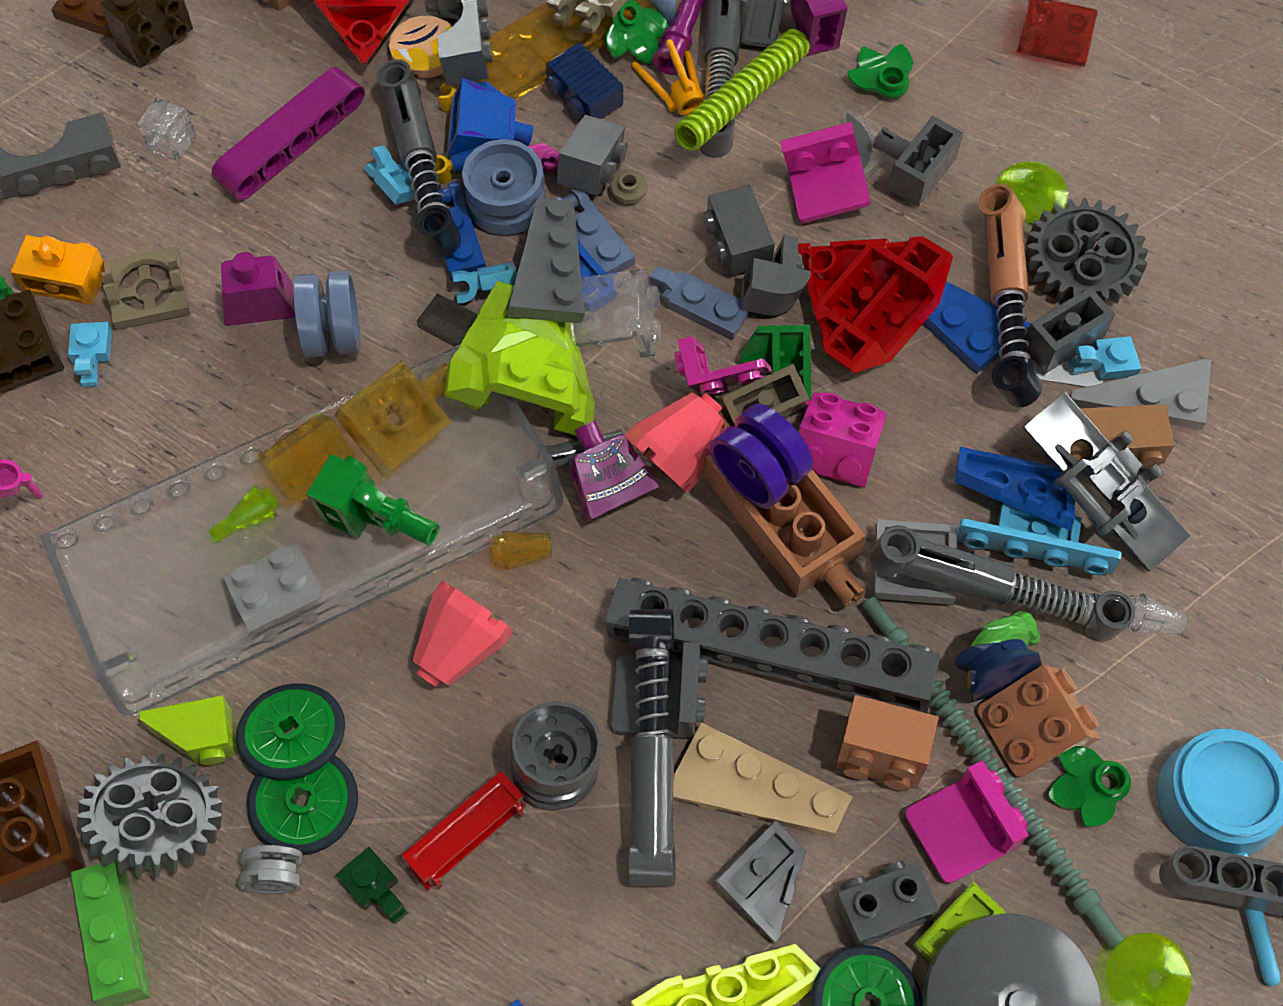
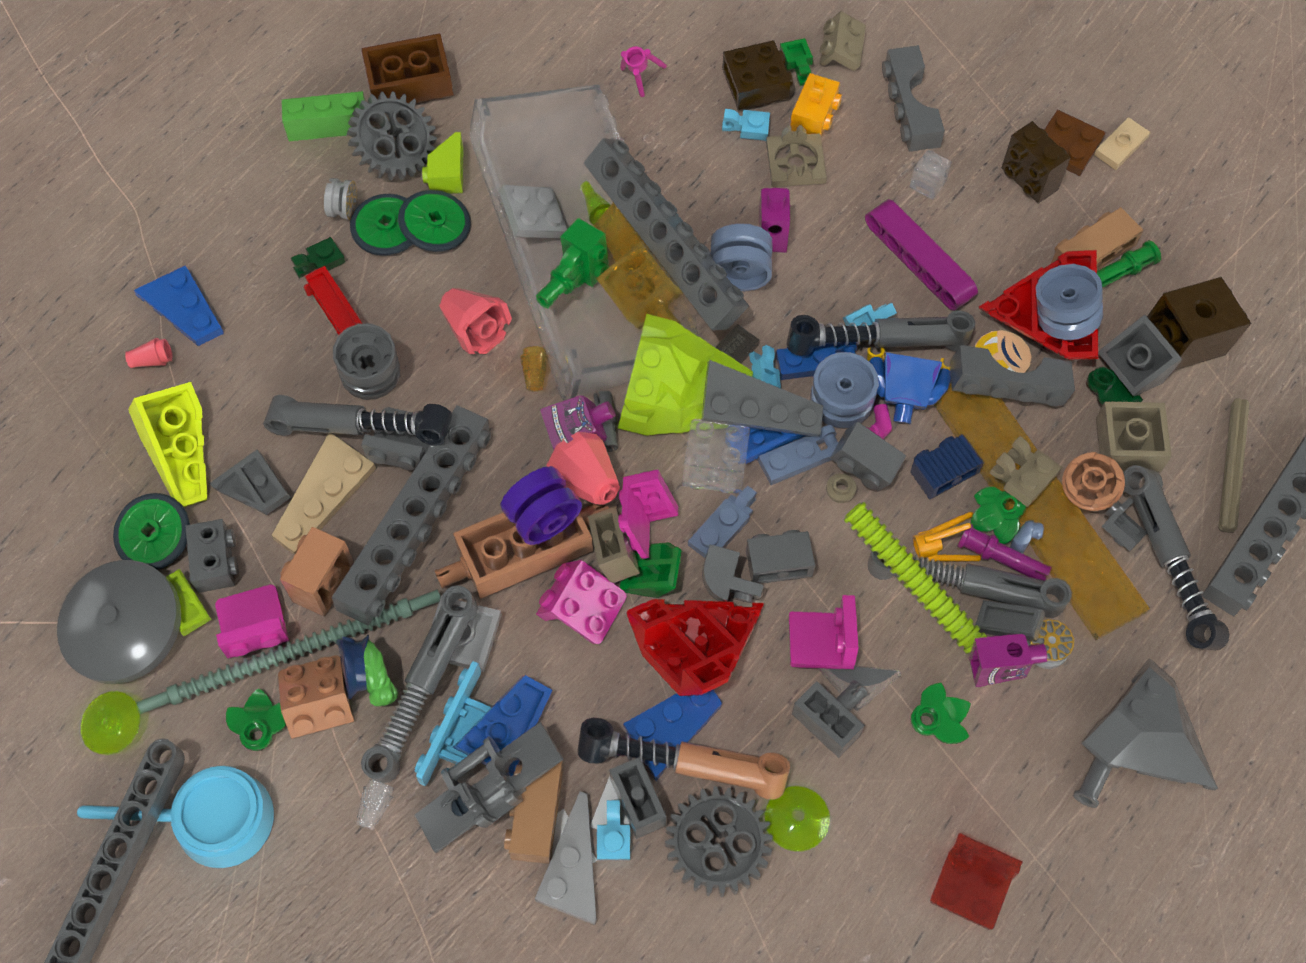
camera: 100 degrees right, 0 degrees up
none -> dark grey brick [584,138,749,330]

